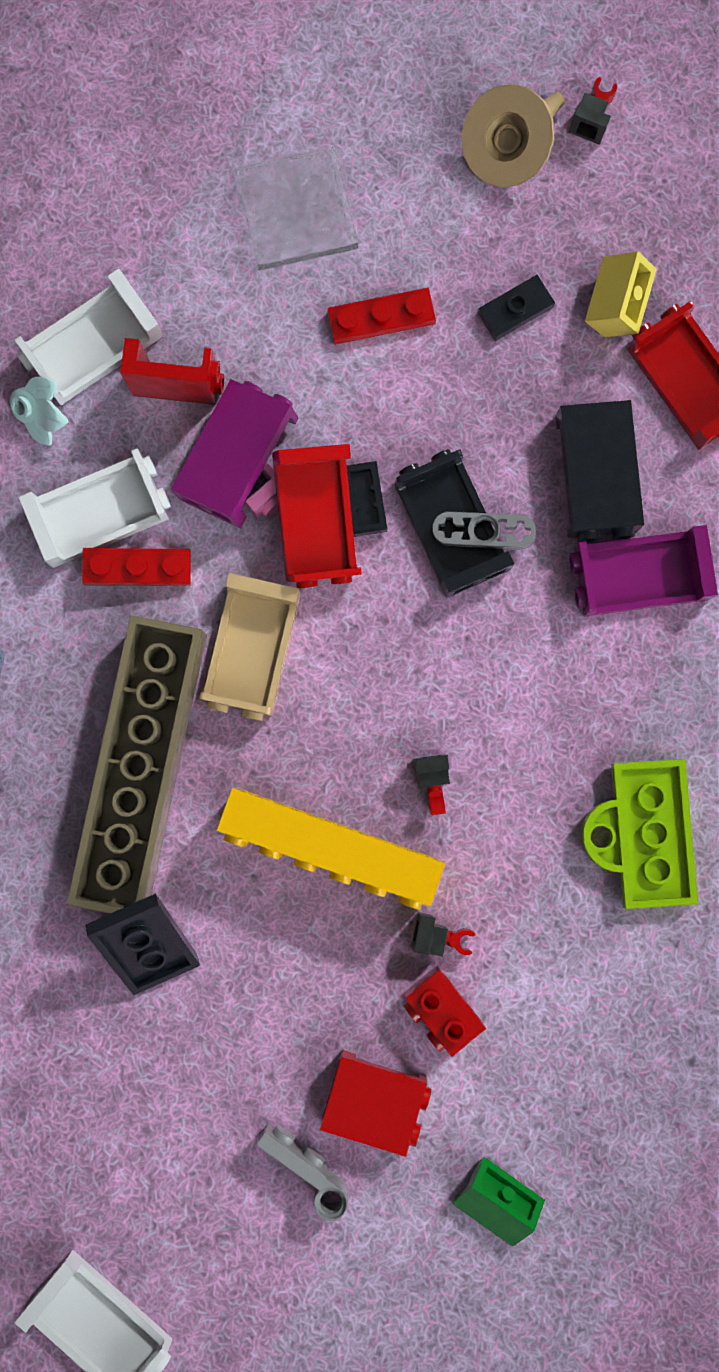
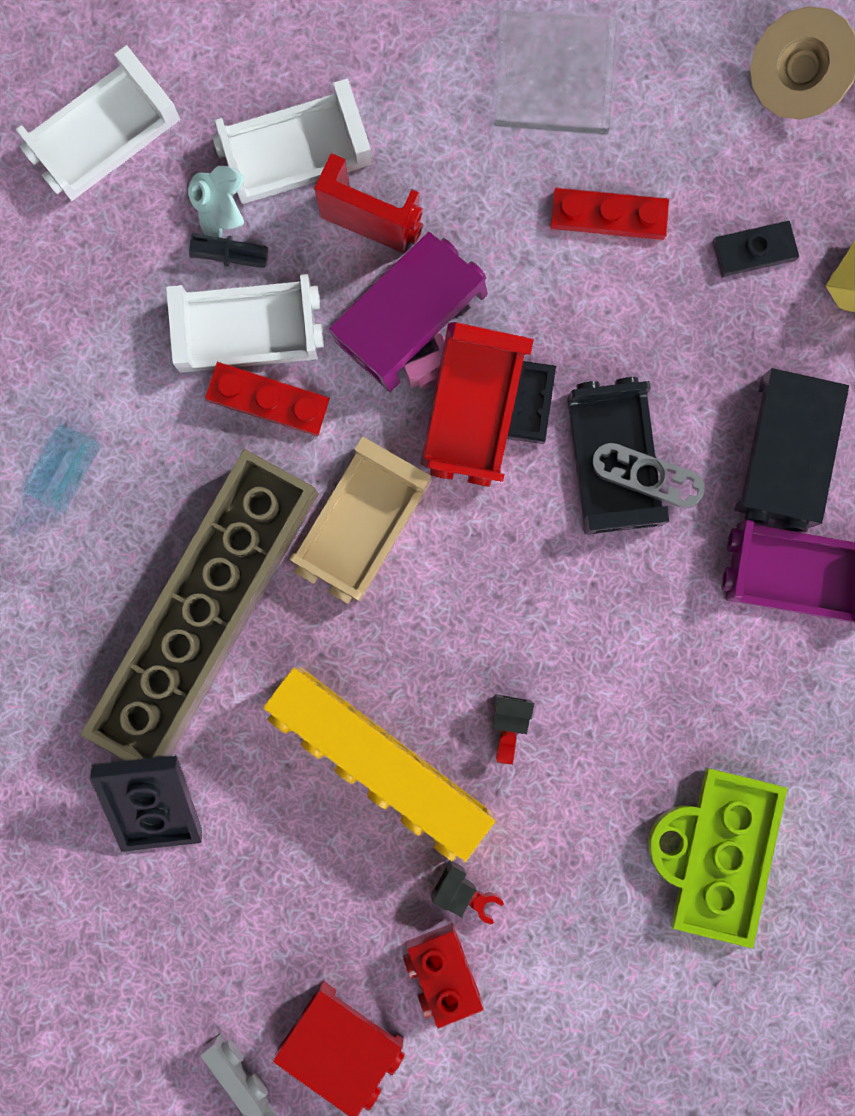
camera: 15 degrees right, 0 degrees up
none -> black axle [189,232,269,268]

